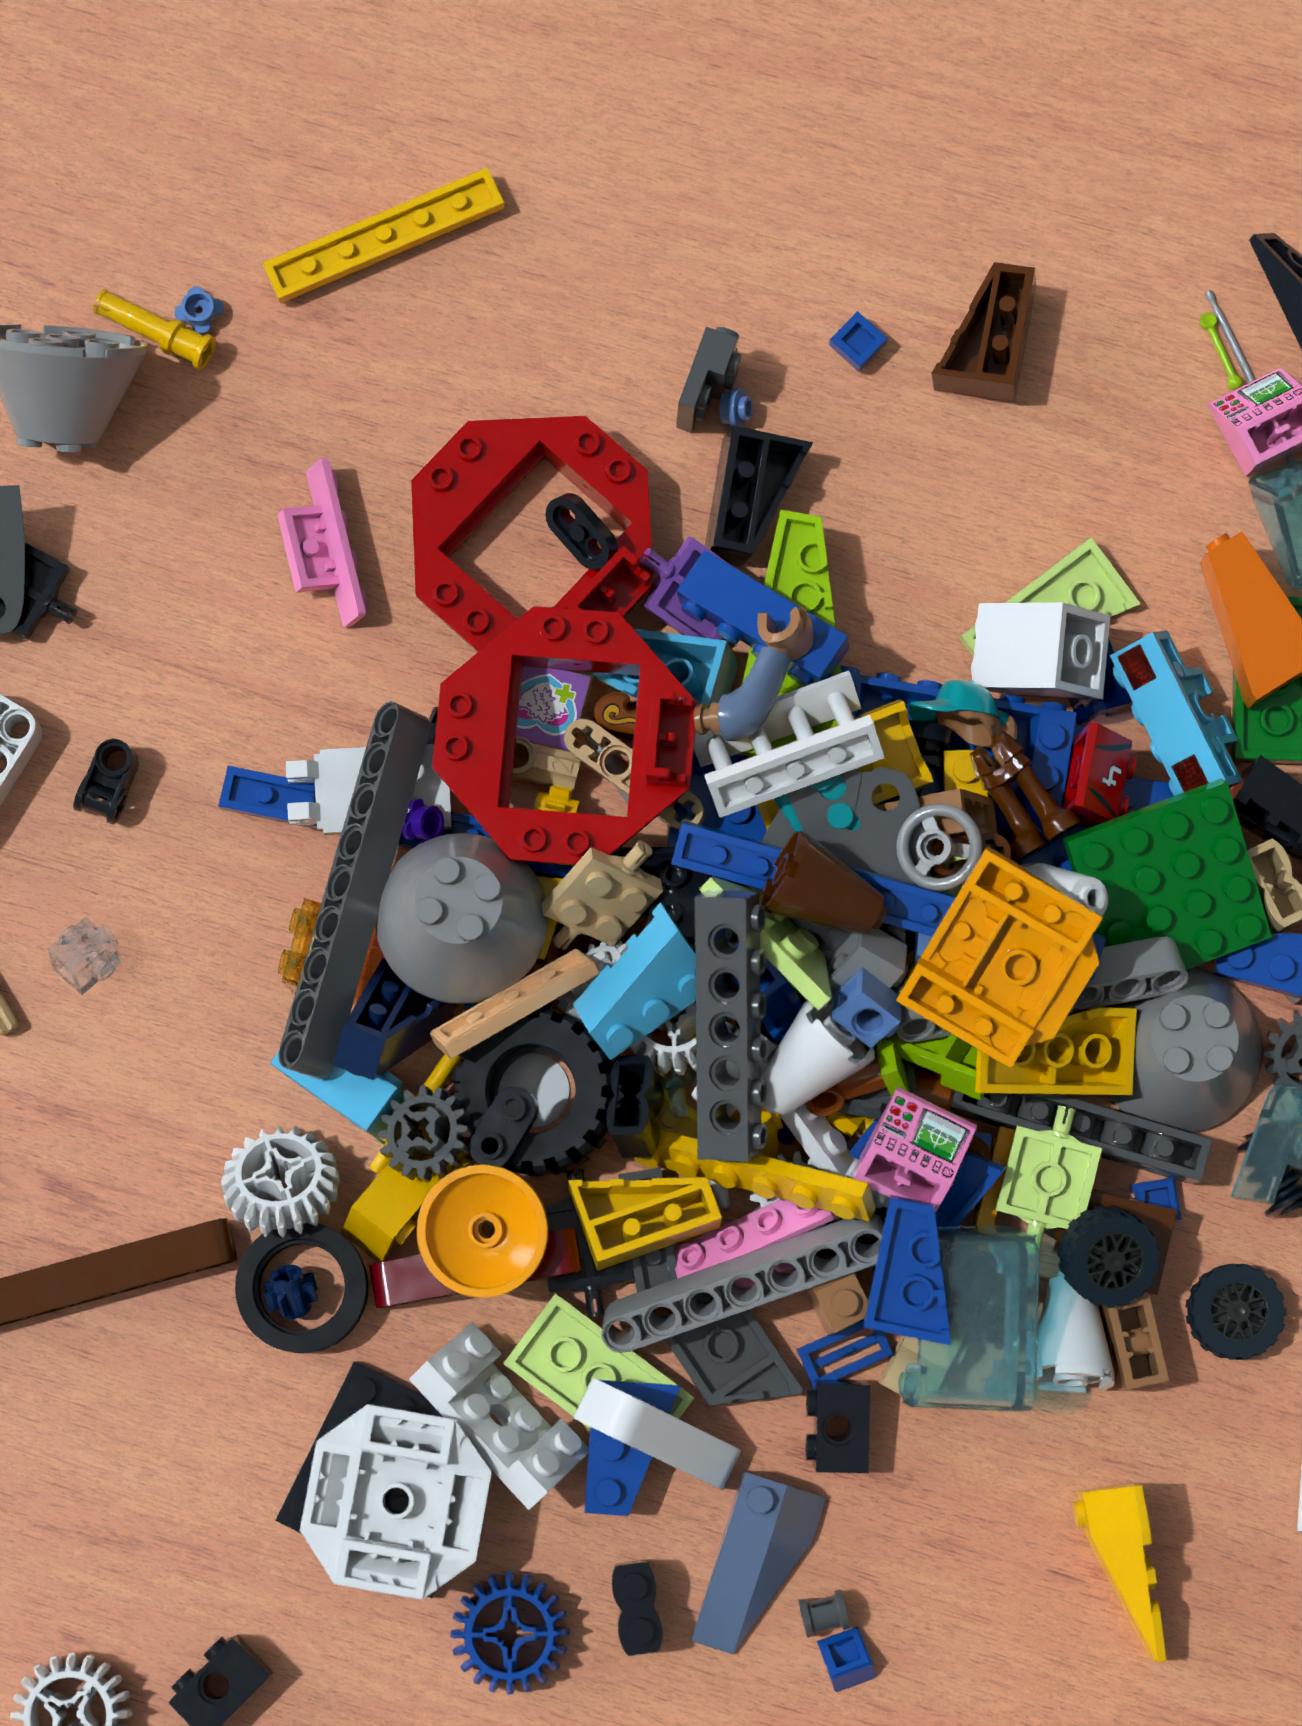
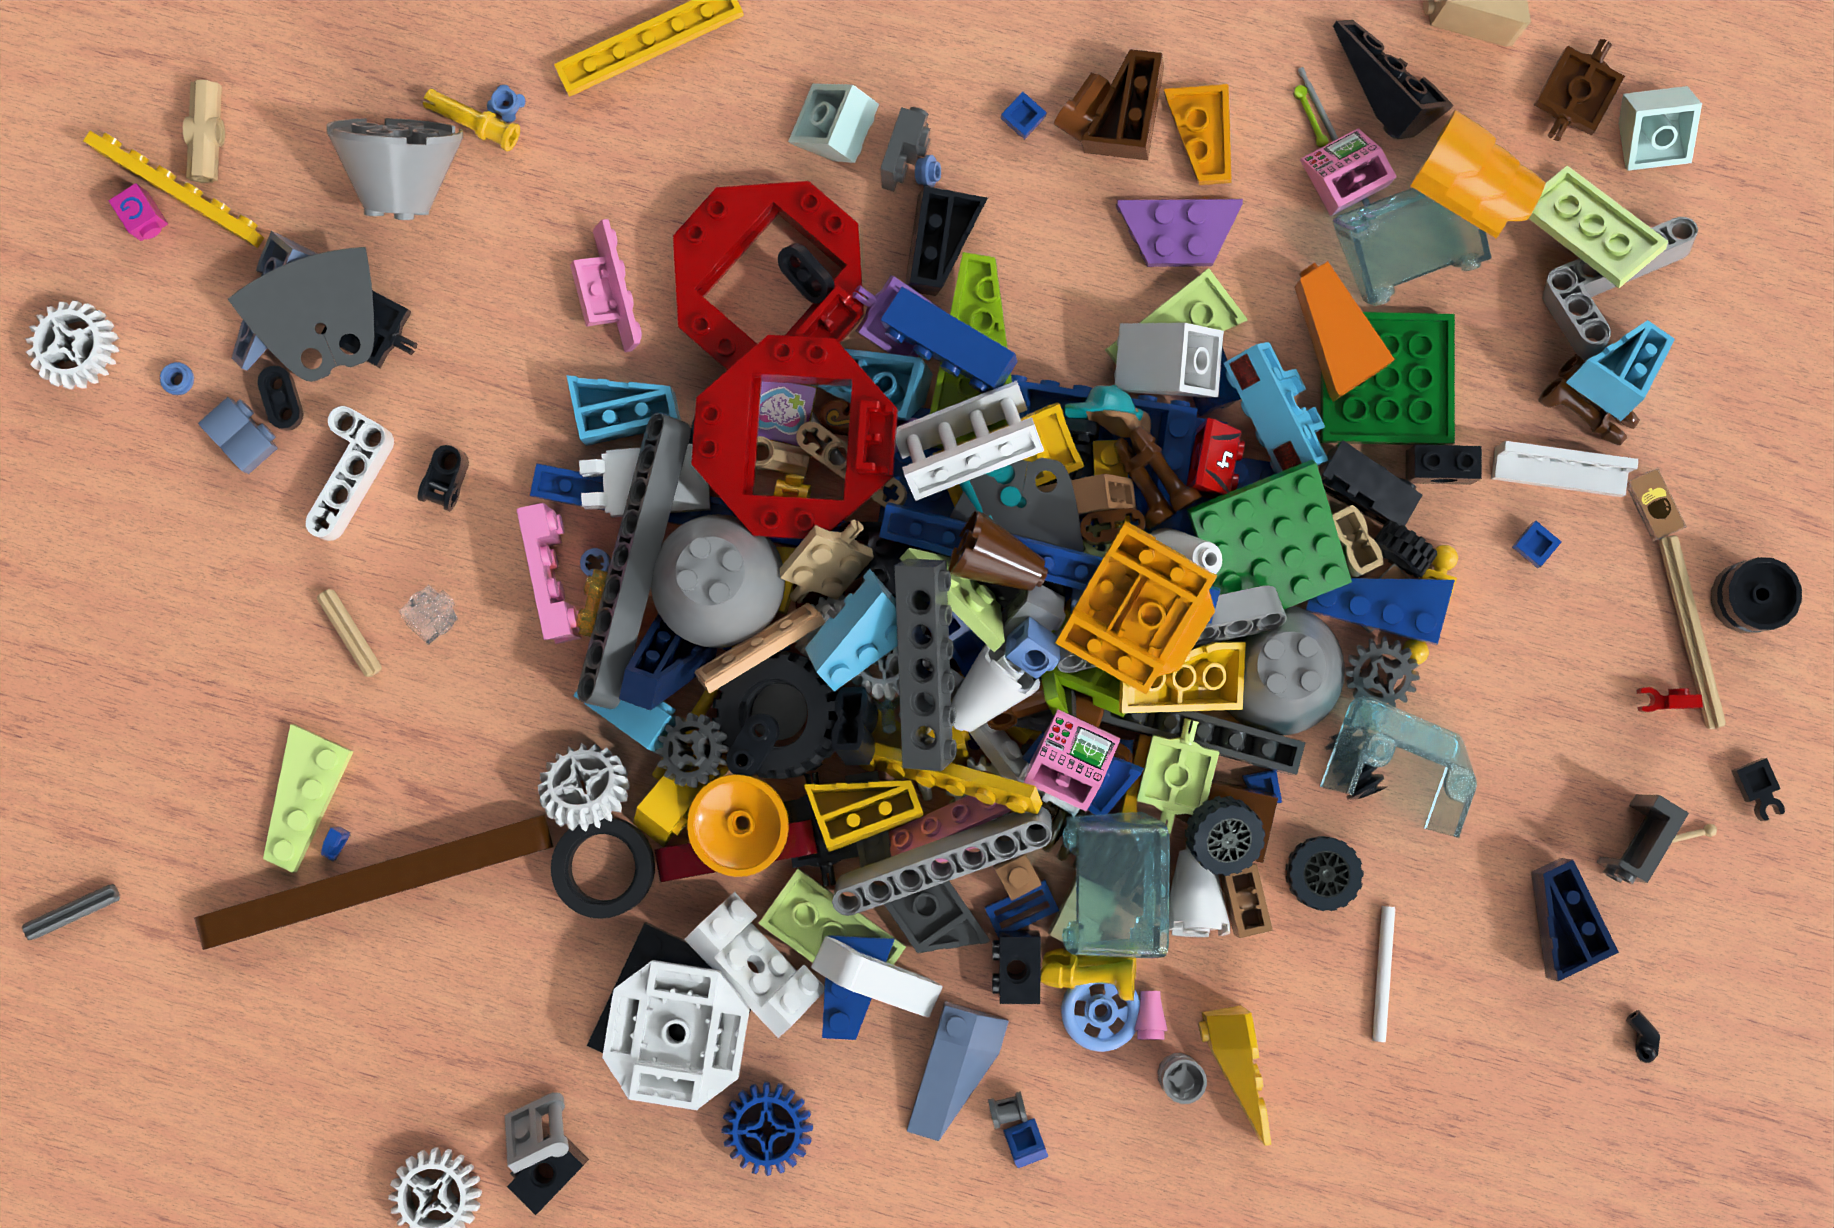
camera: 10 degrees right, 5 degrees up
dark blue gear [263,1265,318,1319] -> none
dark purple plate [403,798,444,844] -> none
black brick [612,1559,663,1656] -> none
piece [694,606,814,741] -> none
blue wing [864,1195,951,1346] -> none
light grey piece [896,803,983,891] -> none
none -> light grey plate [505,1093,569,1173]
none -> bright pink piece [517,503,585,644]
none -> medium azure wedge [566,375,681,446]
none -> medium blue bush [580,548,611,579]
none -> light aqua slope [788,83,879,163]
none -> yellow piece [1041,946,1136,1001]
none -> dark orange piece [1054,72,1111,142]
none -> light blue plate [1061,983,1140,1052]
none -> medium lavender wing [1116,199,1243,267]
none -> bright pink cone [1134,991,1168,1040]
none -> light grey wheel [1157,1053,1207,1104]
none -> light orange wing [1163,84,1232,185]

